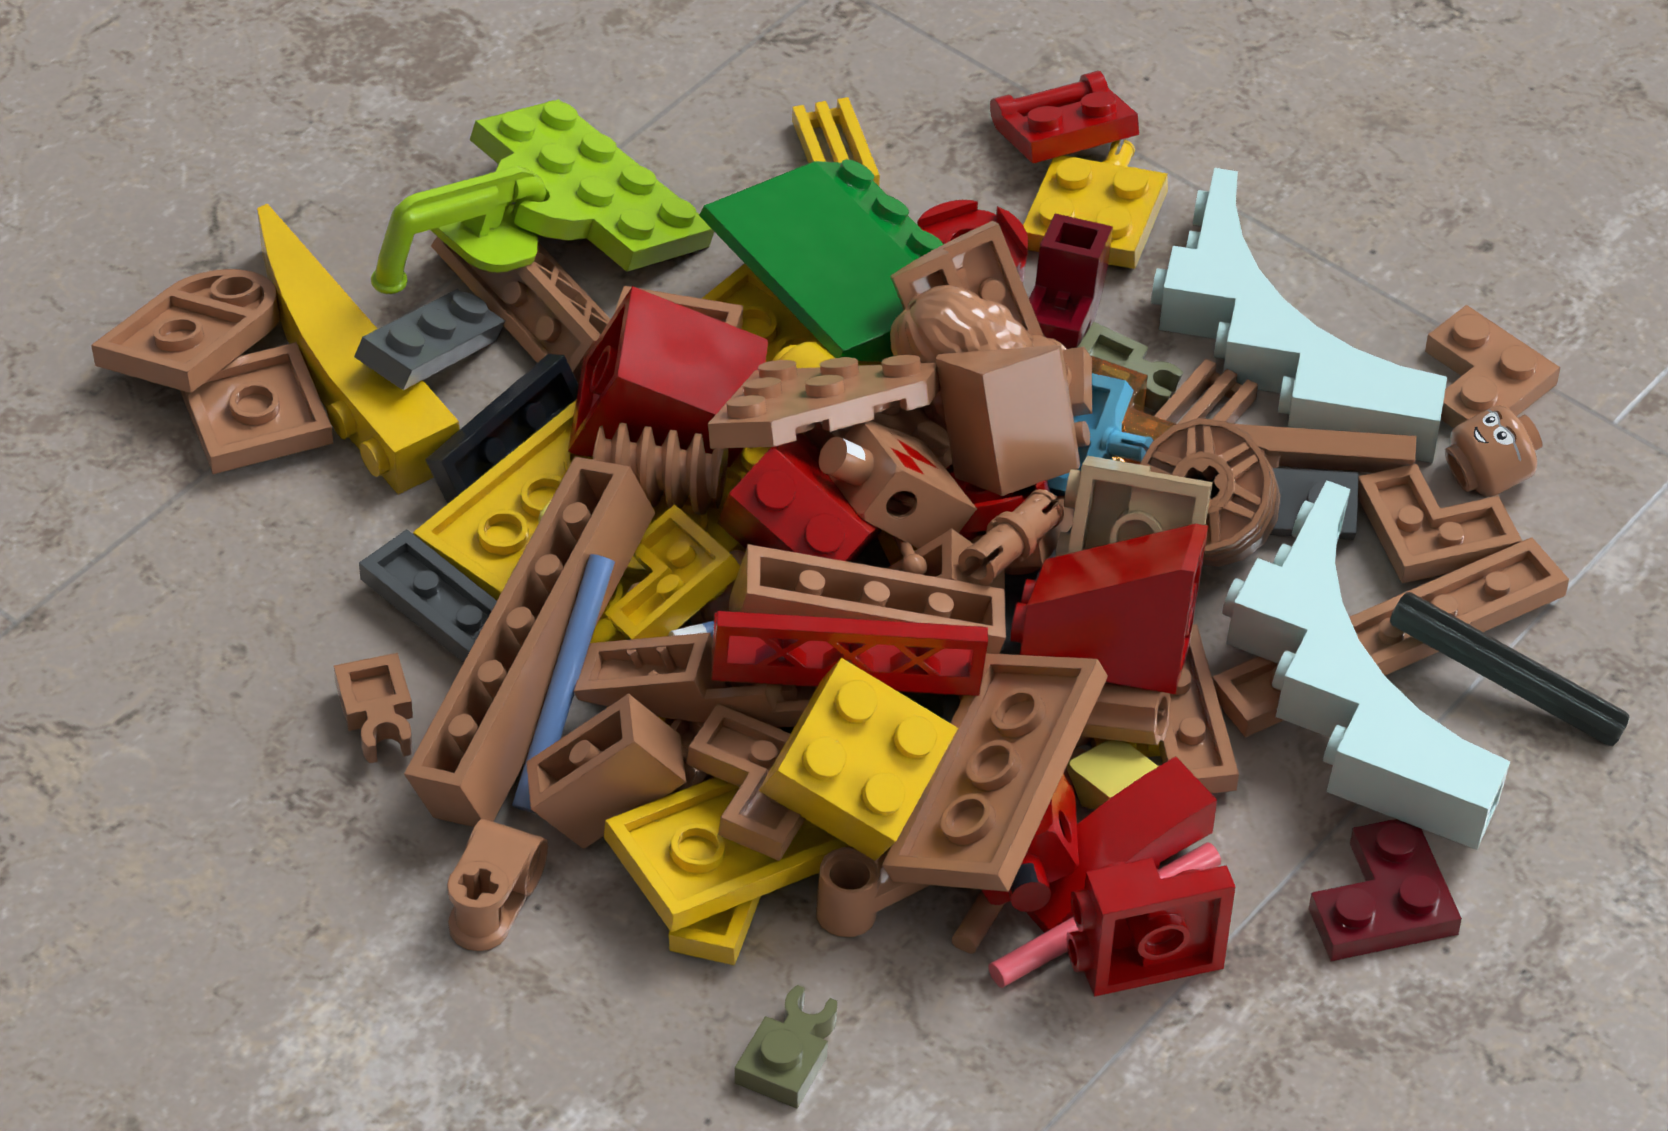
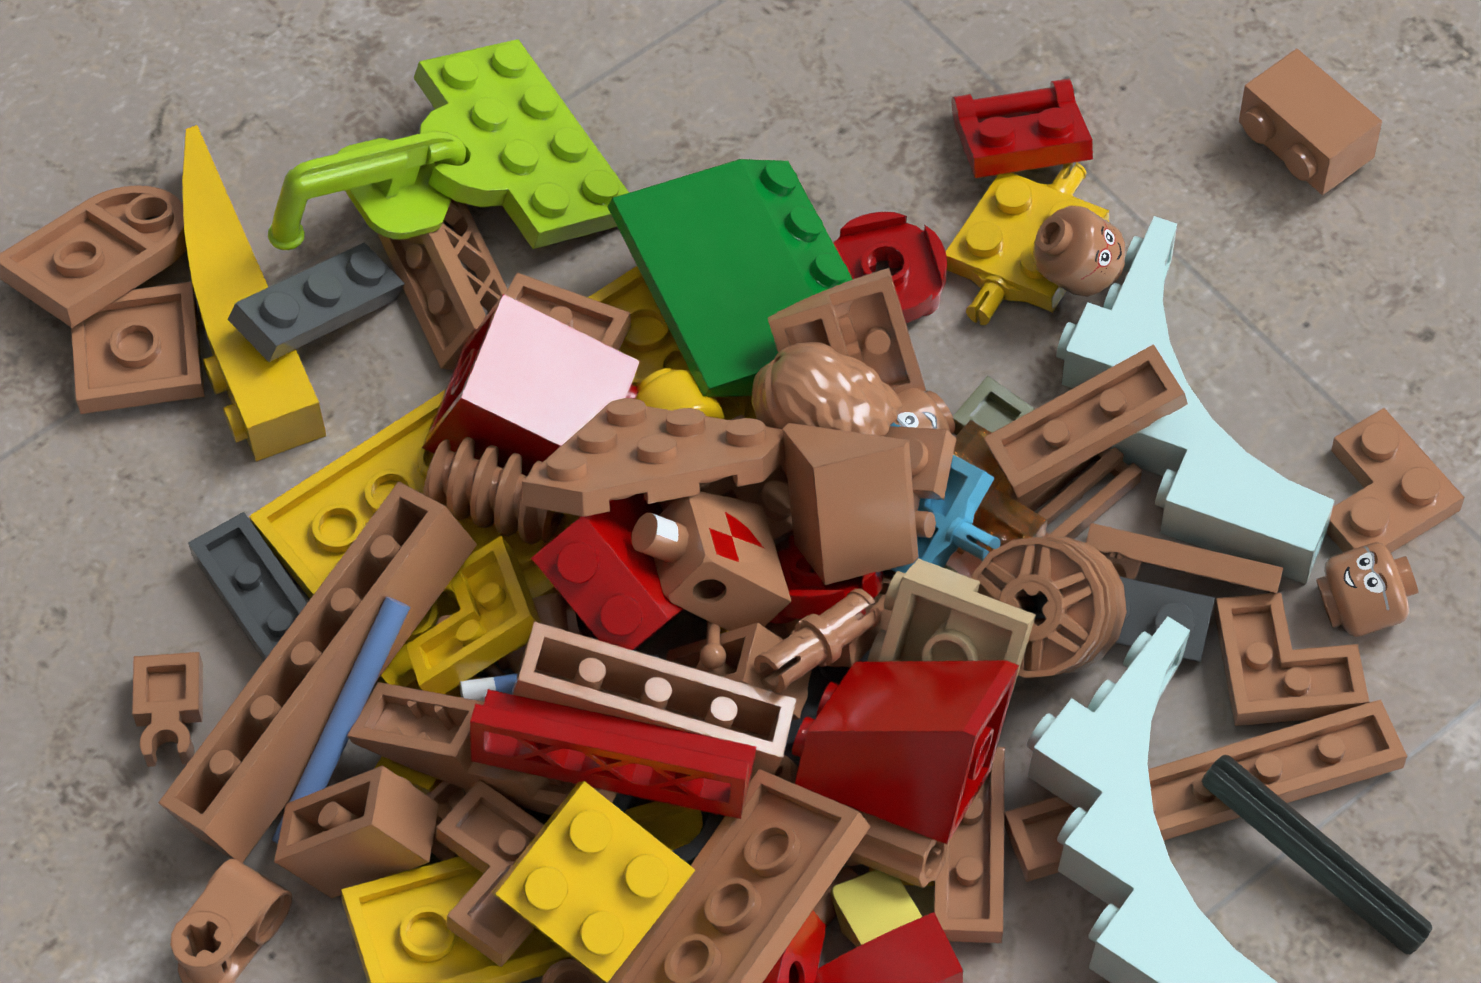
camera: 15 degrees right, 10 degrees up
black hinge [425,354,579,504] -> none
yellow tile [792,97,880,186] -> none
dark red brick [1029,213,1113,349] -> none
none -> nougat hinge [984,344,1188,498]
none -> nougat head [1033,205,1125,297]
none -> nougat brick [1239,48,1382,195]

